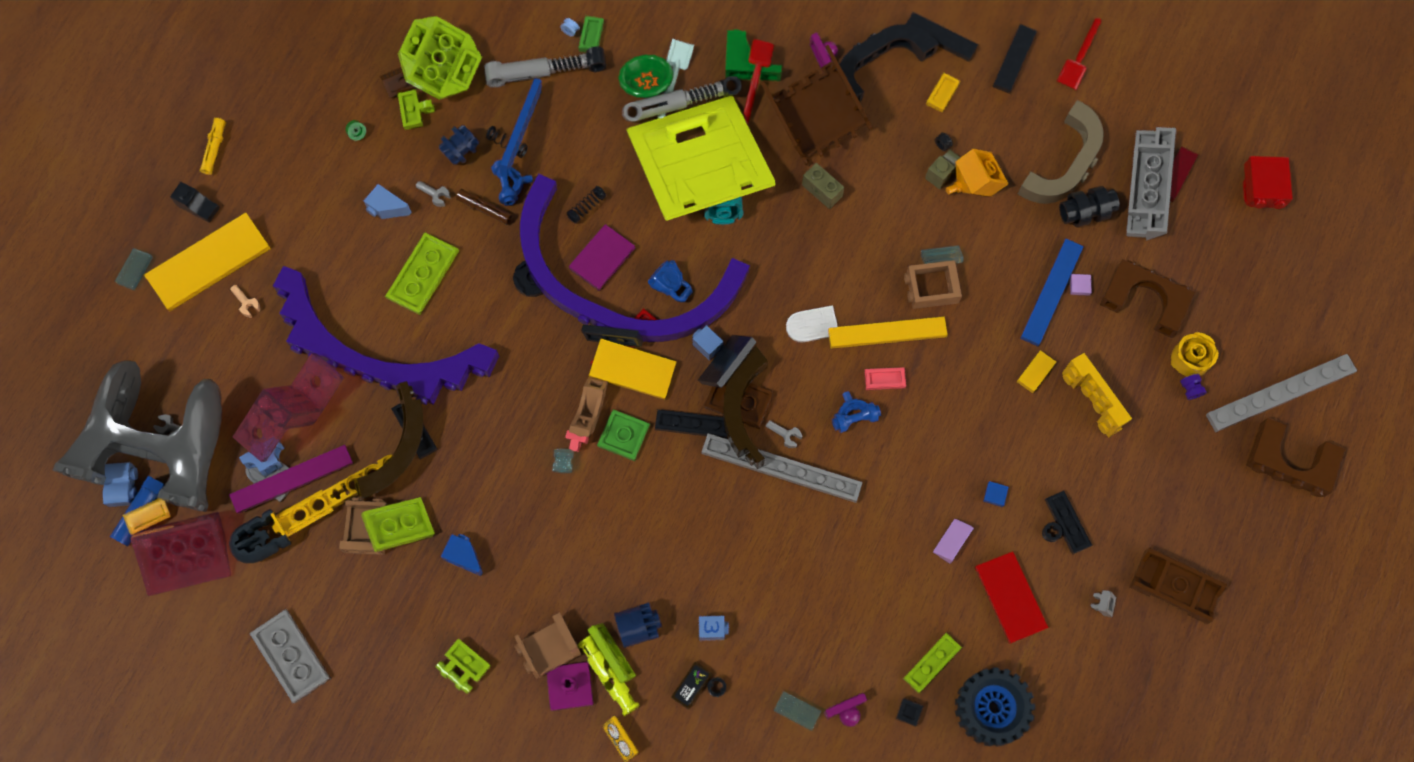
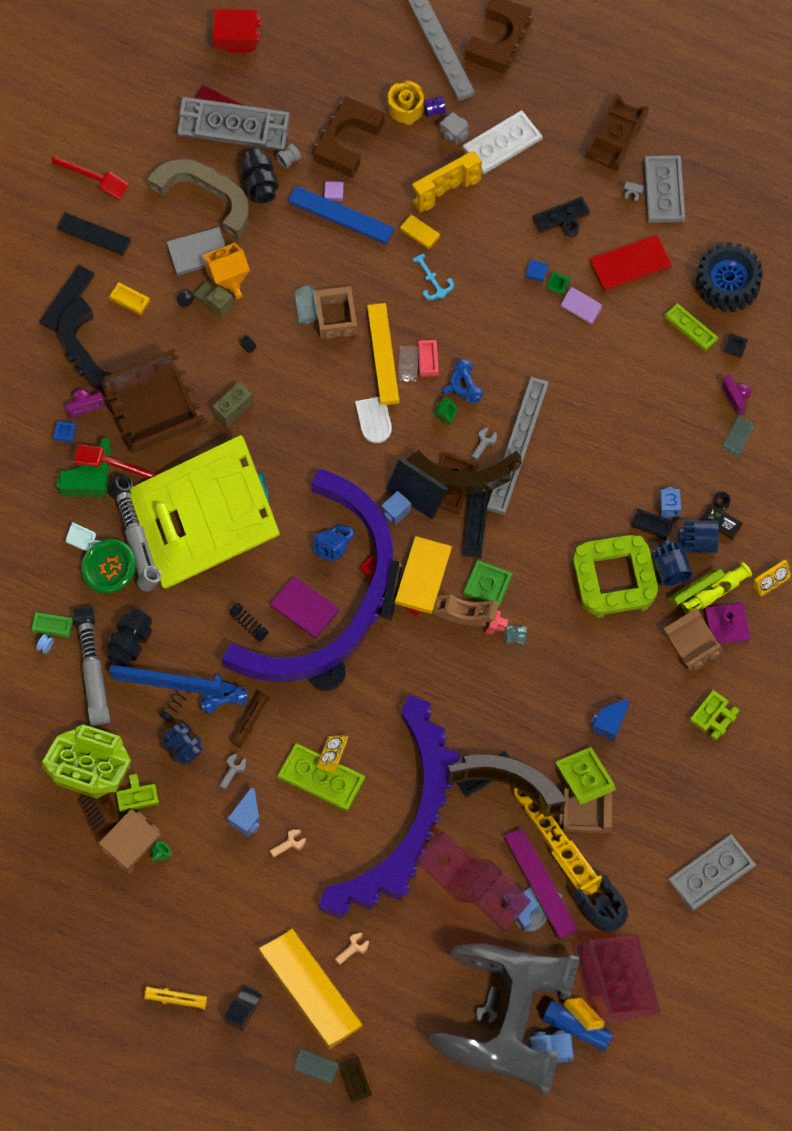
camera: 90 degrees left, 5 degrees down
none -> blue plate [53,421,76,444]
none -> medium nougat panel [98,809,162,874]
none -> black piece [106,609,152,667]
none -> light grey tile [167,227,225,276]
none -> black axle [239,335,257,353]
none -> light nougat bar [270,830,306,857]
none -> light grey wheel [276,144,301,169]
none -> slope [317,735,348,773]
none -> dark brown plate [339,1056,372,1103]
none -> clear bracket [398,346,418,381]
none -> medium azure piece [413,253,454,301]
none -> green tile [433,398,458,424]
none -> light grey brick [440,112,469,145]
none -> white tile [463,110,542,175]
none -> green slope [546,271,571,295]
none -> lime plate [573,535,658,618]
none -> black tile [631,508,674,540]
none -> light grey tile [644,155,685,223]
none -> dark blue gear [678,520,719,554]

